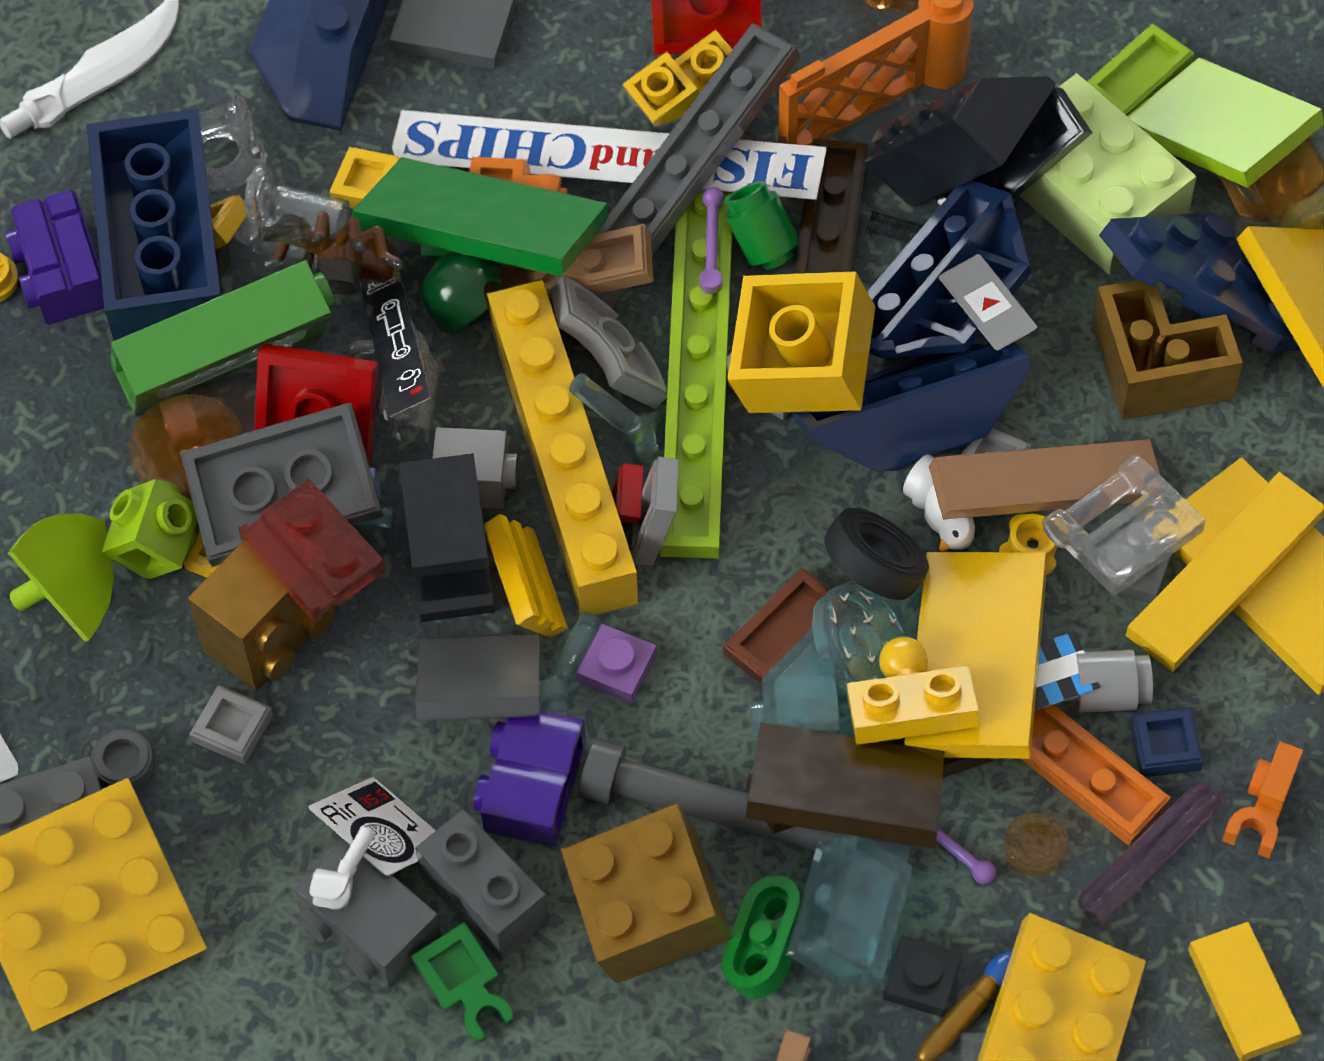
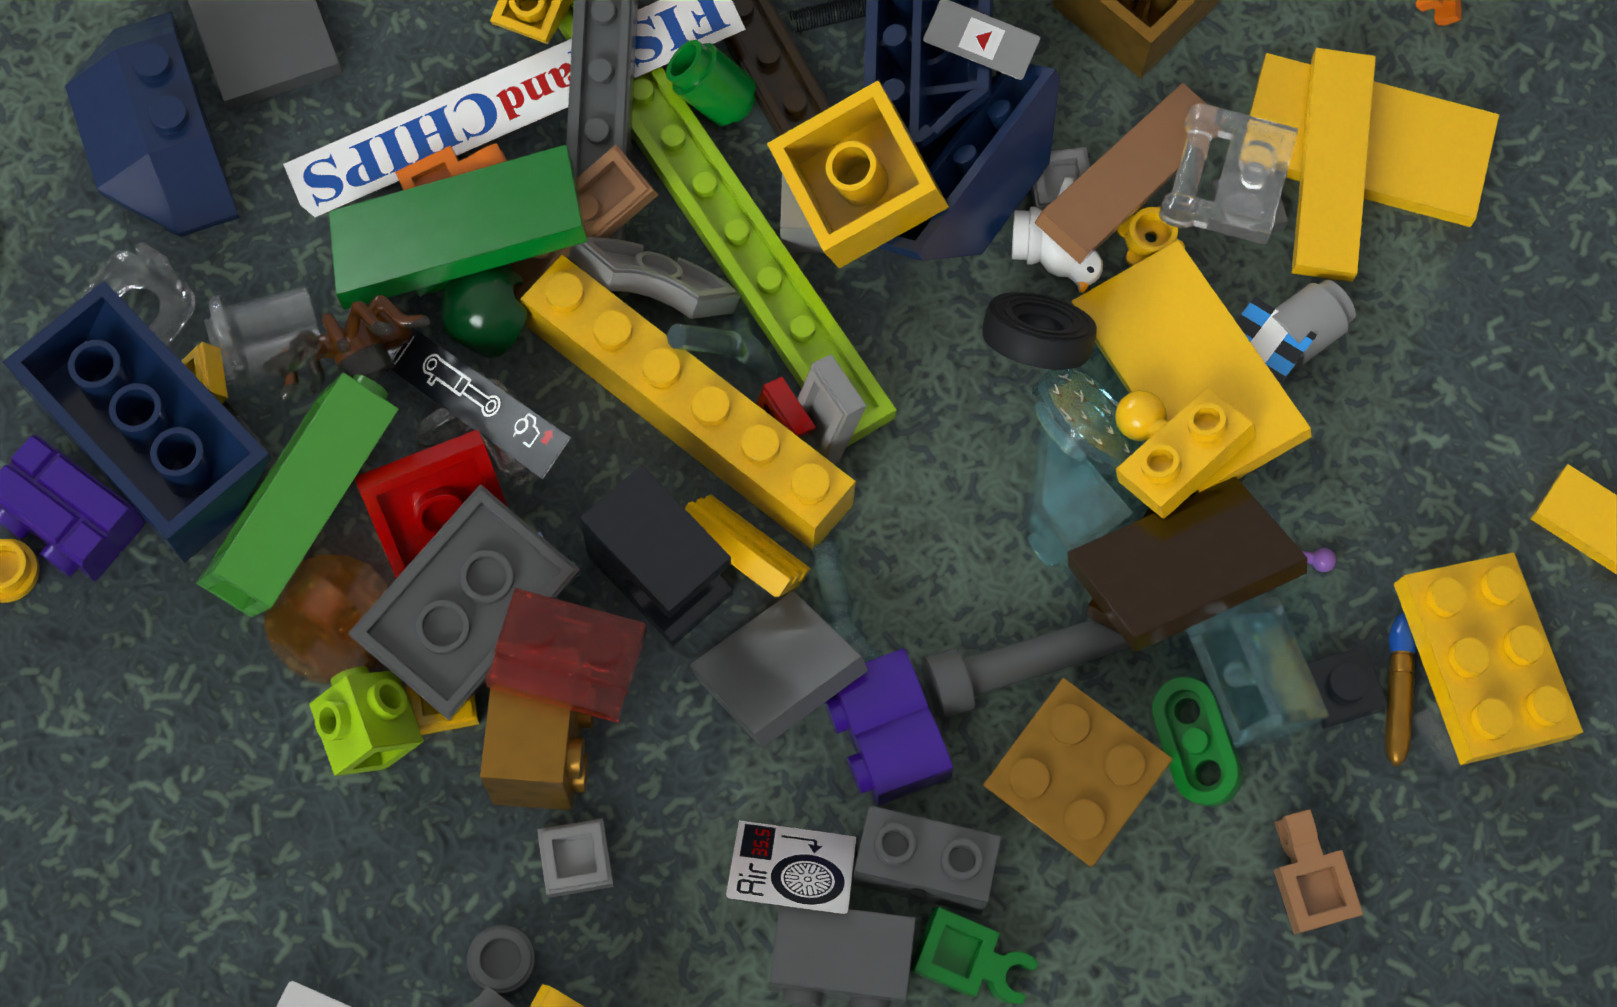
camera: 40 degrees left, 10 degrees up
lime shield [8,513,114,642] -> none
white hand [310,827,375,909] -> none
yellow plate [329,147,400,208] -> none
light grey brick [433,427,519,509] -> none
medium lavender plate [577,624,657,704] -> none
medium lavender hinge [699,187,724,294] -> none
copper tile [723,567,847,690] -> none
clear orange tile [1003,813,1067,877] -> none
orange tile [1021,704,1171,847] -> none
clear purple axle [1077,781,1221,925] -> none
dark blue tile [1129,707,1203,777] -> none
orange plate [1222,741,1303,859] -> none

